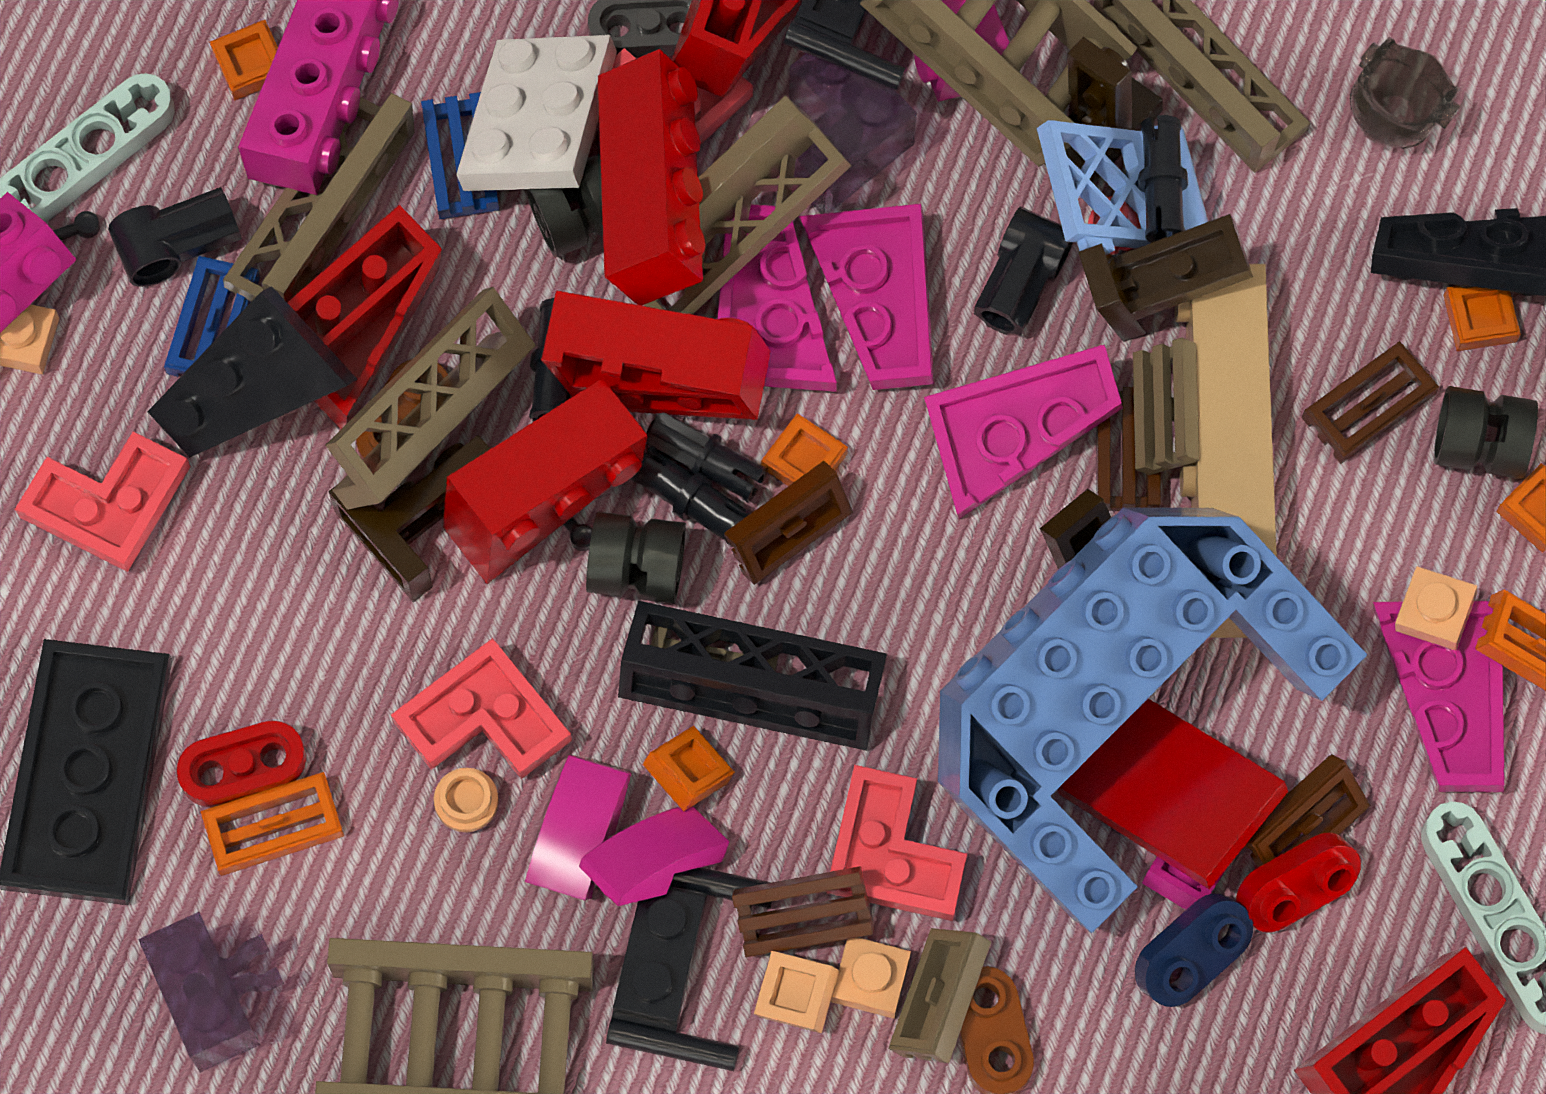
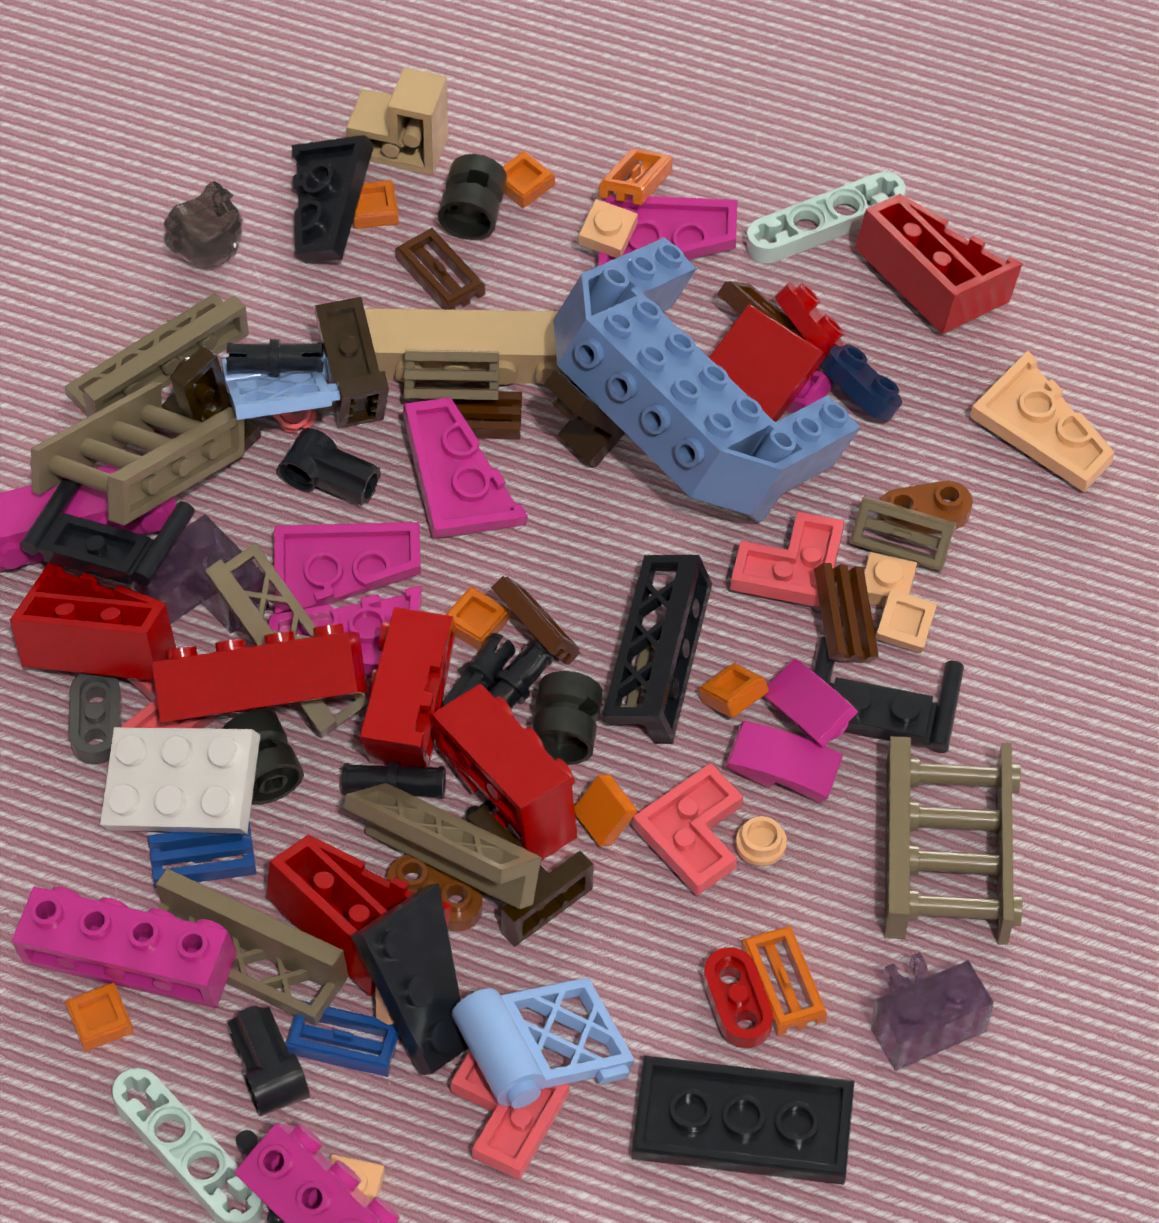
camera: 90 degrees left, 15 degrees down
none -> light blue piece [452,977,635,1108]
none -> orange tile [574,774,638,847]

